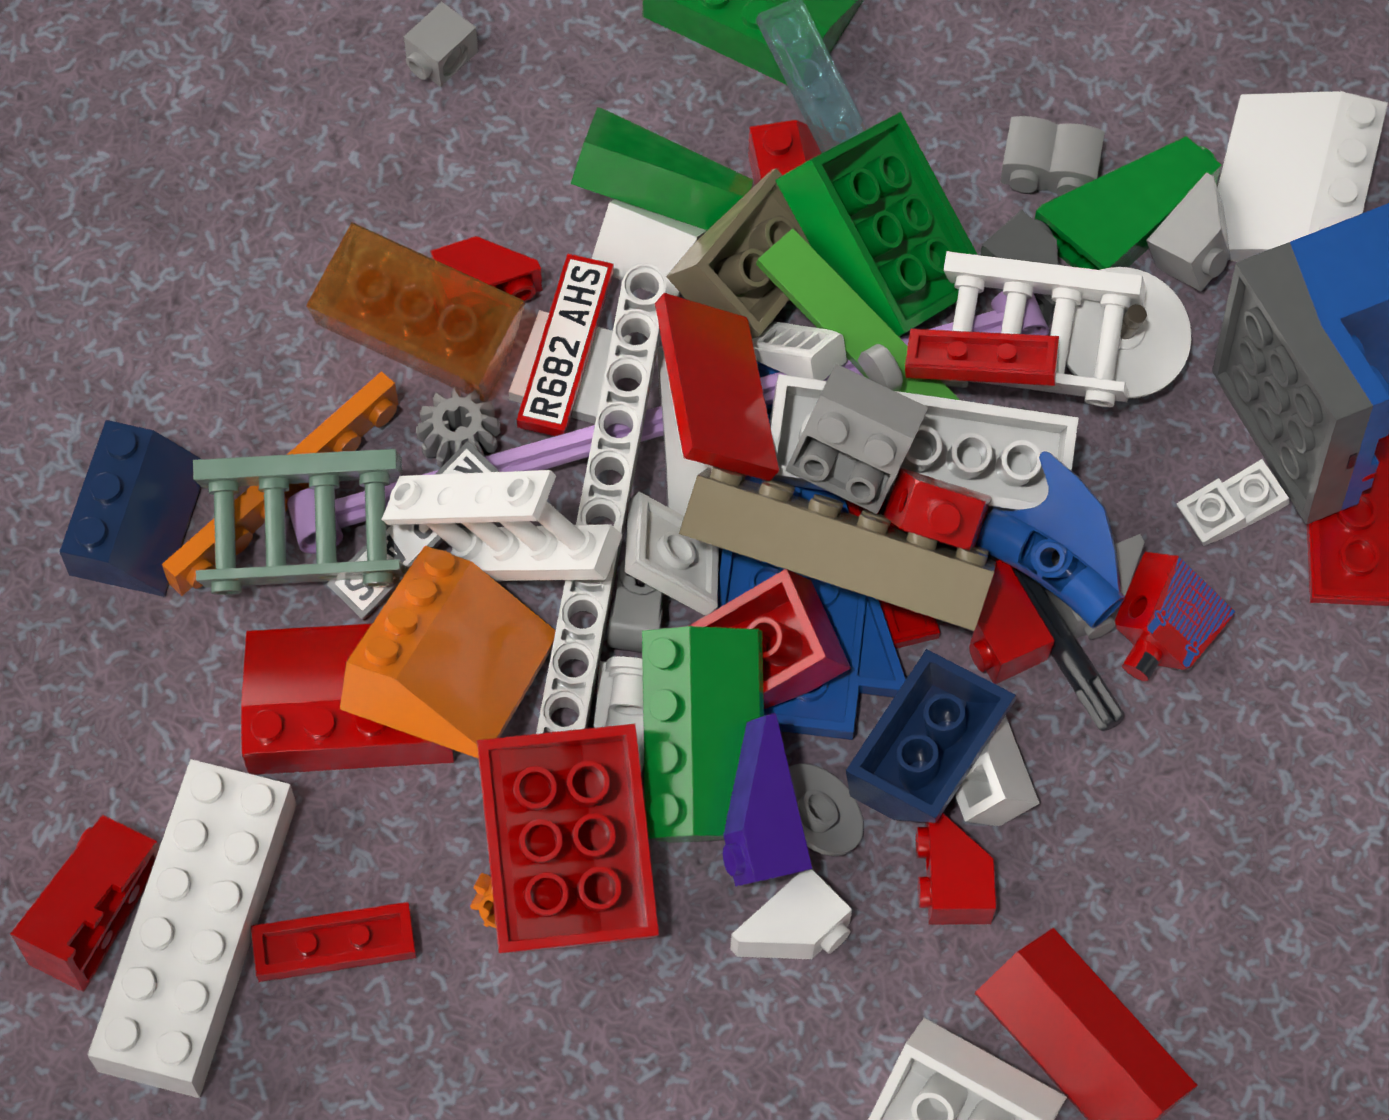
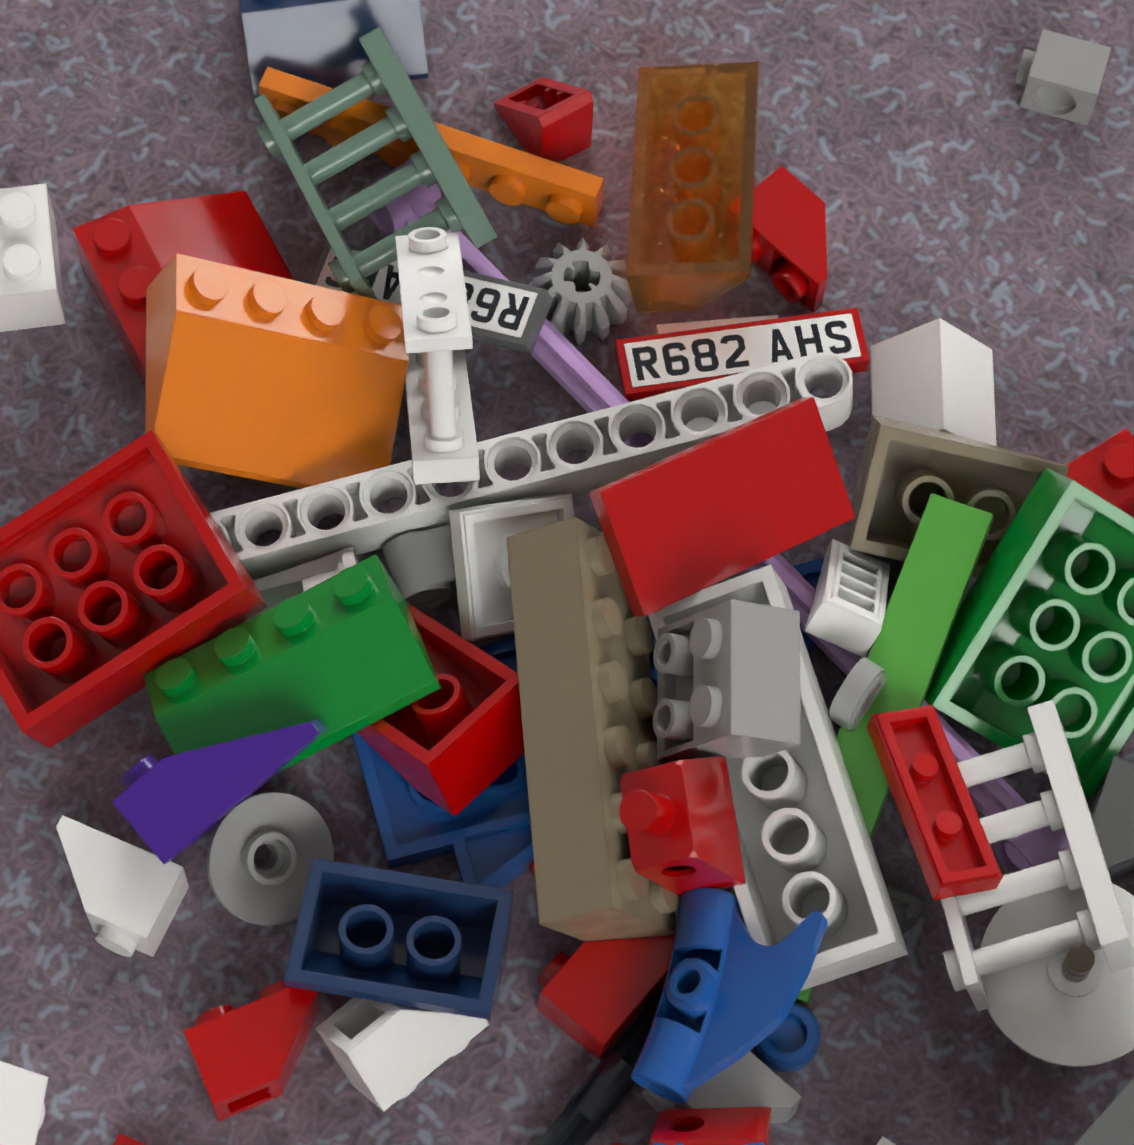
camera: 65 degrees right, 0 degrees up
green slope [571,107,753,230] -> none
none -> red slope [493,77,594,163]

